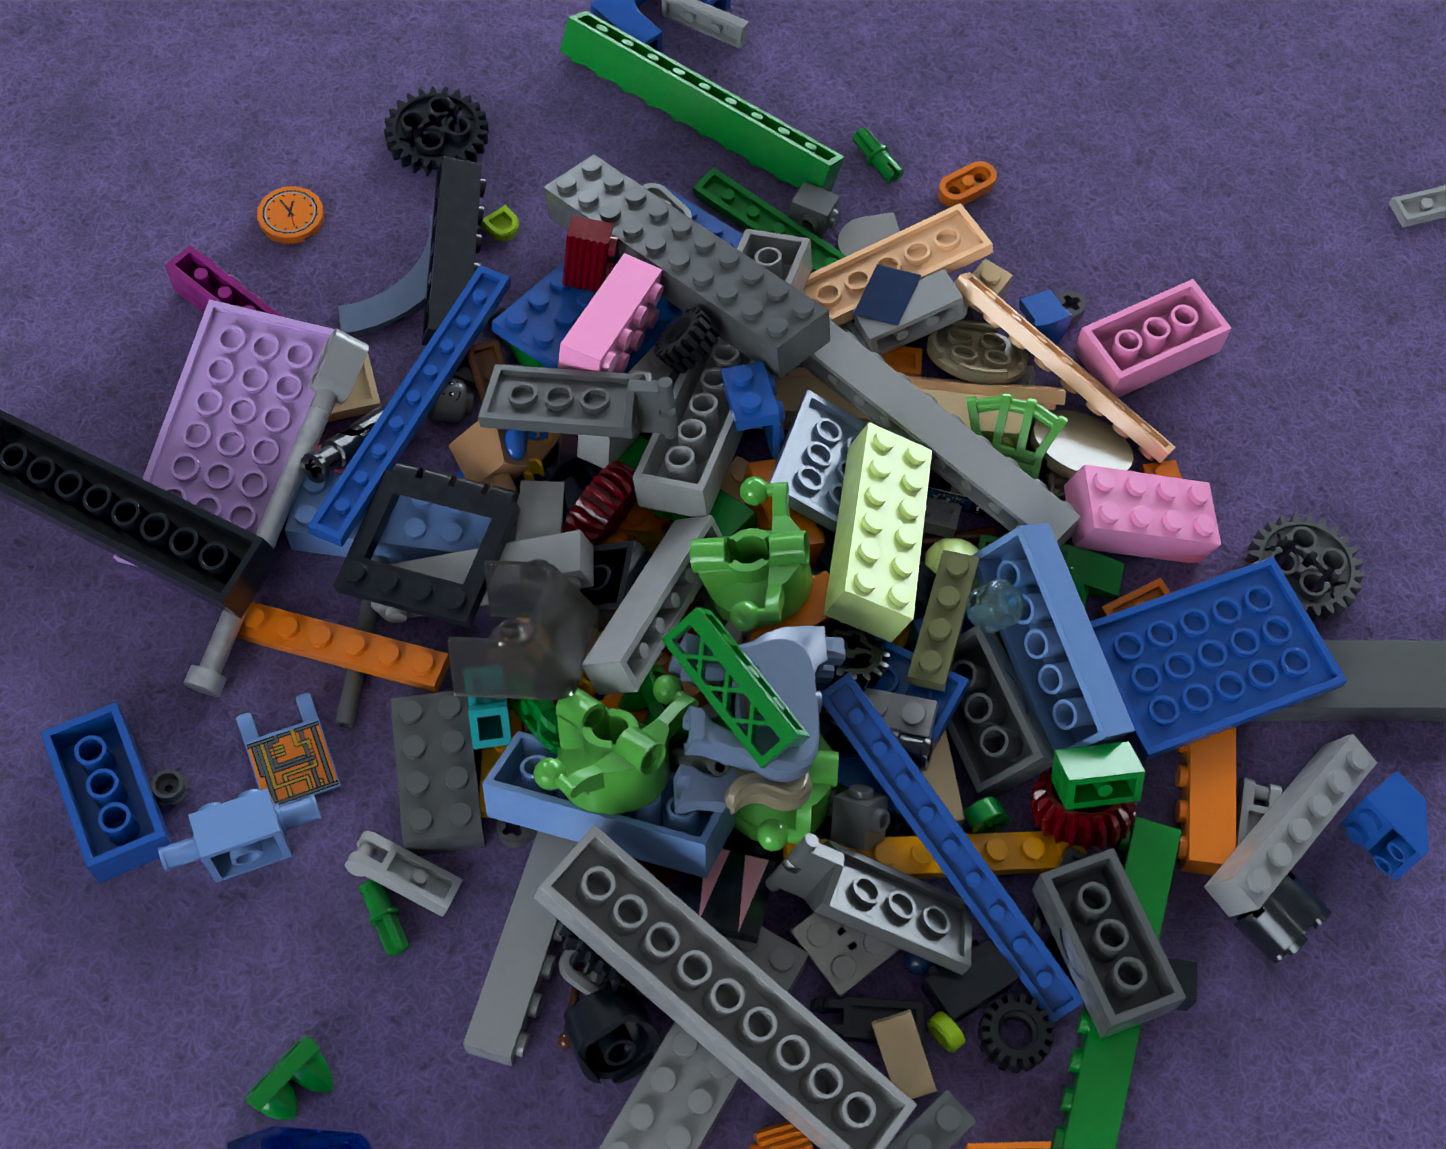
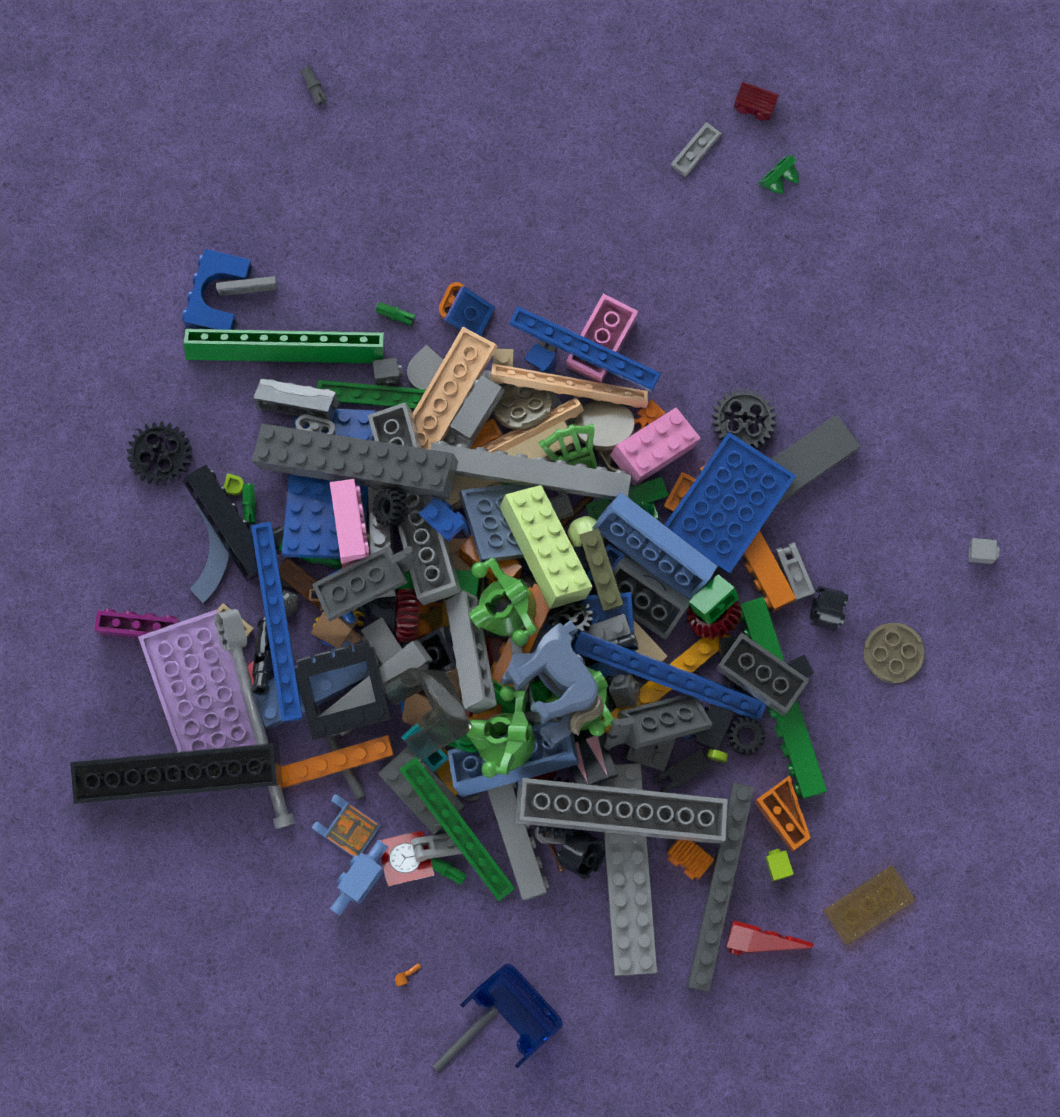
camera: 30 degrees left, 15 degrees up
blue brick [40,702,173,884] -> none
dark grey plate [150,770,189,807] -> none
green tile [243,1035,333,1120] -> none
orange tile [257,186,324,244] -> none
dark red brick [562,215,618,292] -> none
green fence [661,607,811,769] -> none
dark blue sticker [853,264,921,326] -> none
tan tile [871,1009,937,1099] -> none
green beam [963,797,1012,834] -> none
clear light blue head [966,579,1024,633] -> none
light grey brick [1204,734,1377,917] -> none
blue slope [1341,771,1429,881] -> none
none -> green axle [241,483,257,524]
none -> piece [253,379,339,421]
none -> sticker [380,831,434,886]
none -> orange hand [395,963,421,987]
none -> green plate [399,757,515,901]
none -> blue plate [444,286,495,336]
none -> blue tile [509,306,661,392]
none -> dark tan tile [863,623,925,683]

